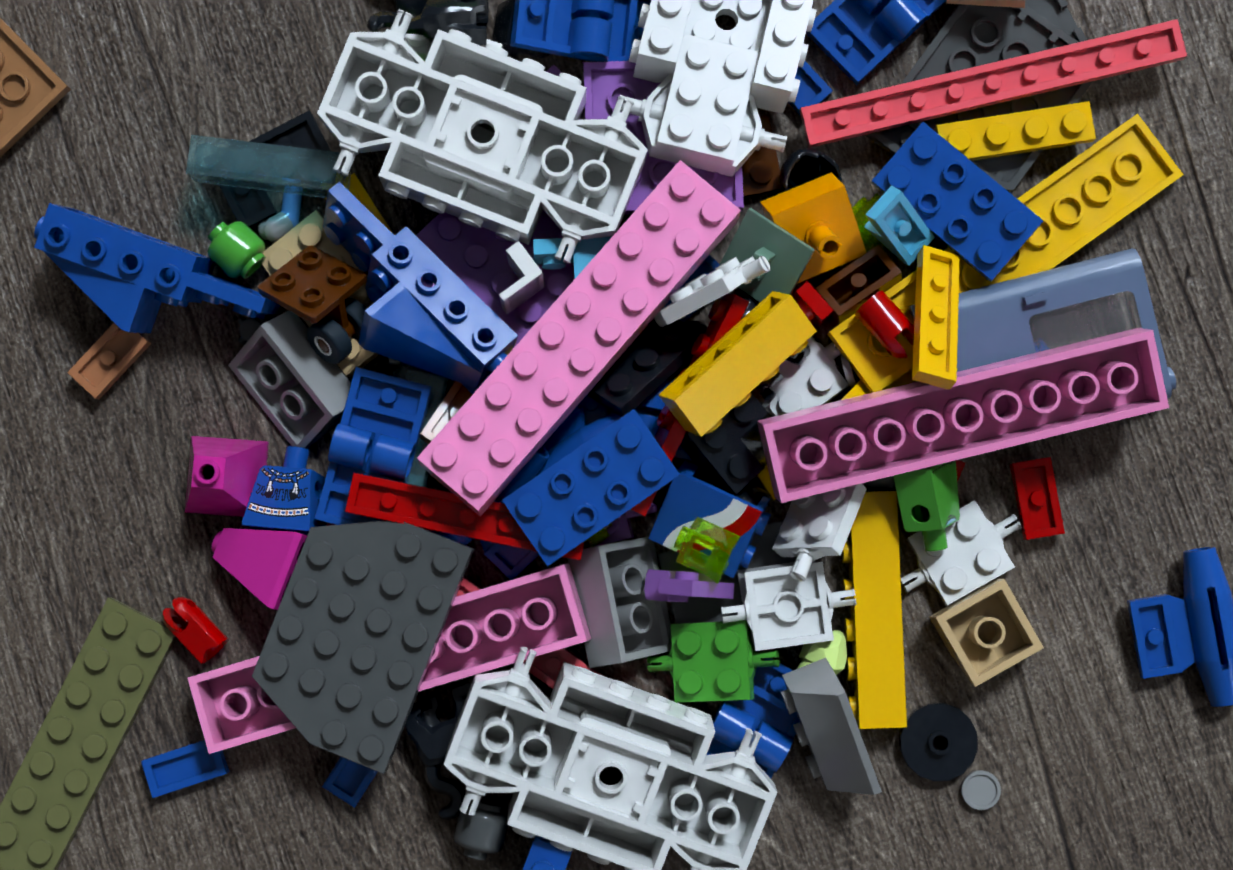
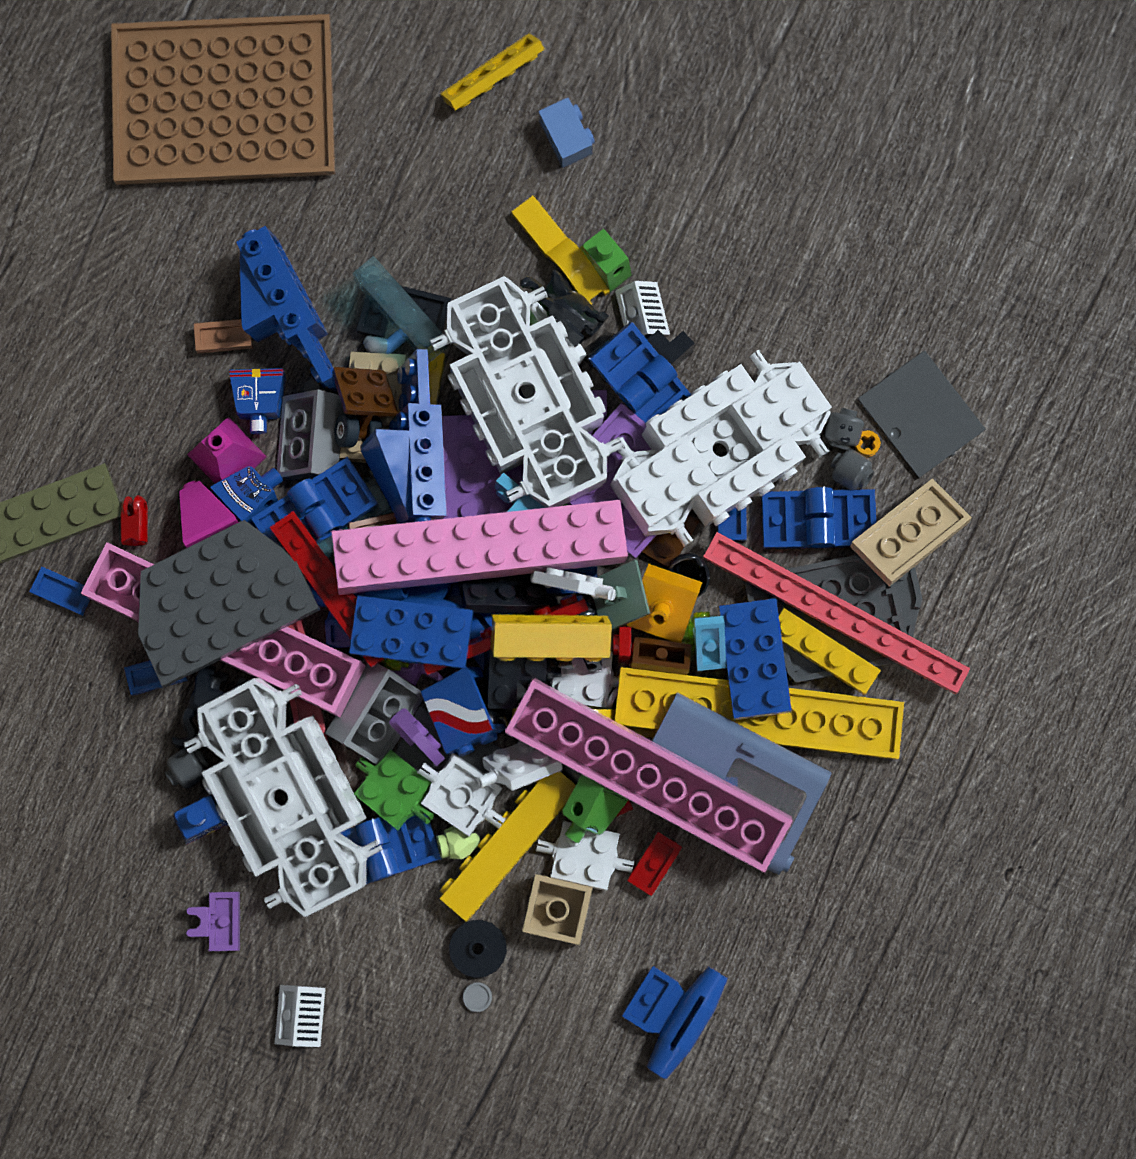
camera: 35 degrees right, 5 degrees down
bright green head [207,221,266,279] -> none
white panel [499,241,544,314] -> none
clear neon green window [674,517,741,584] -> none
light grey slope [781,658,882,795] -> none
red piece [854,290,914,359] -> none
yellow plate [912,245,960,390] -> none
none -> blue torso [230,368,286,434]

